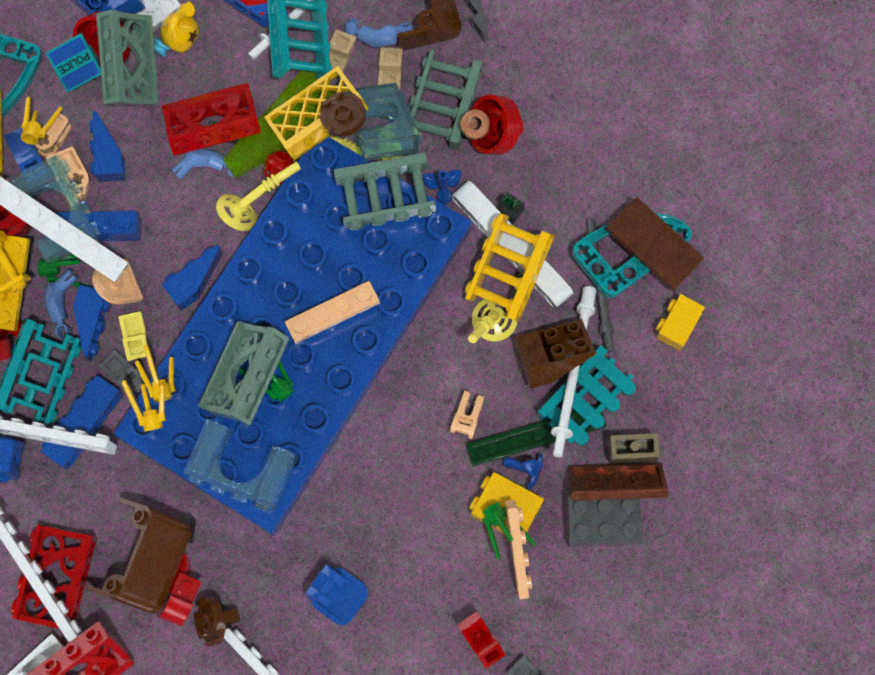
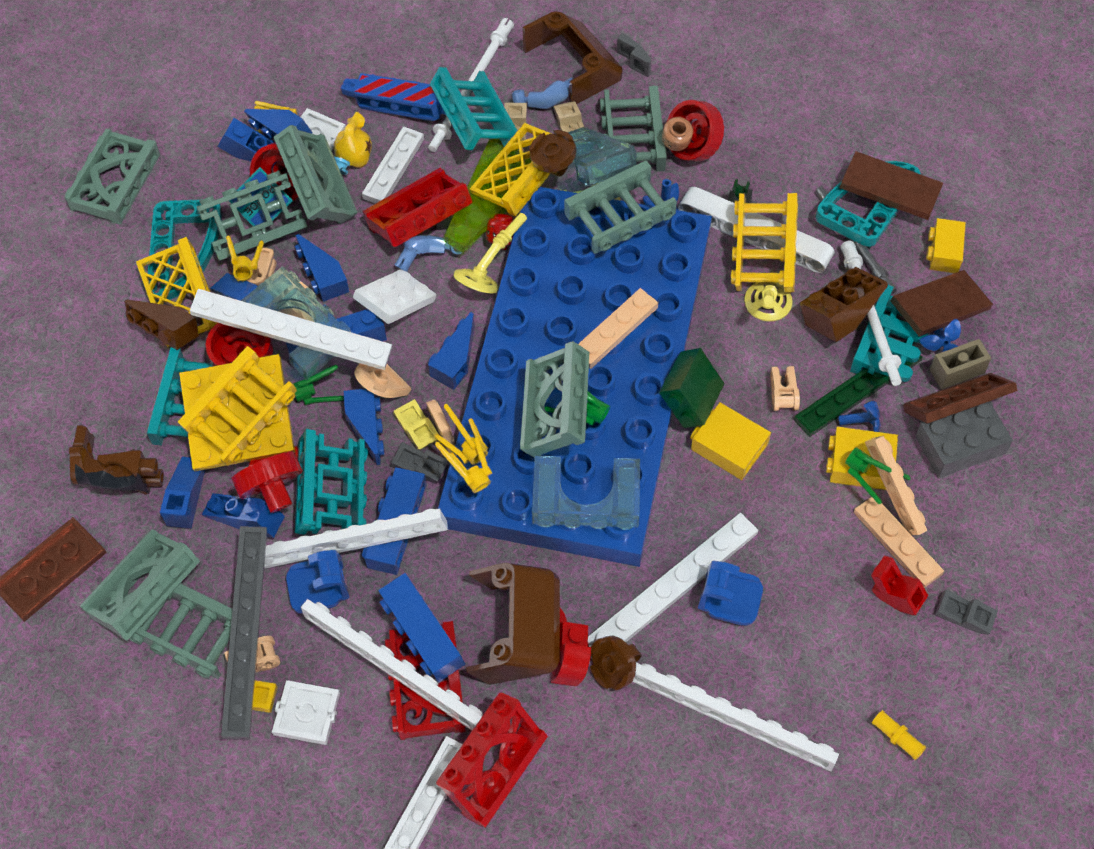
camera: 20 degrees left, 15 degrees down
medium blue arm [45,268,79,338] -> none
none -> sand green fence [196,171,308,261]
none -> white plate [353,269,437,324]
none -> white plate [362,127,424,204]
none -> blue brick [378,573,466,683]
none -> light nougat tile [426,400,456,453]
none -> white plate [588,512,758,647]
none -> dark green brick [659,348,725,428]
none -> yellow brick [690,402,771,480]
none -> light nougat plate [854,497,944,588]
none -> copper tile [890,270,993,336]
none -> blue plant [919,319,961,352]

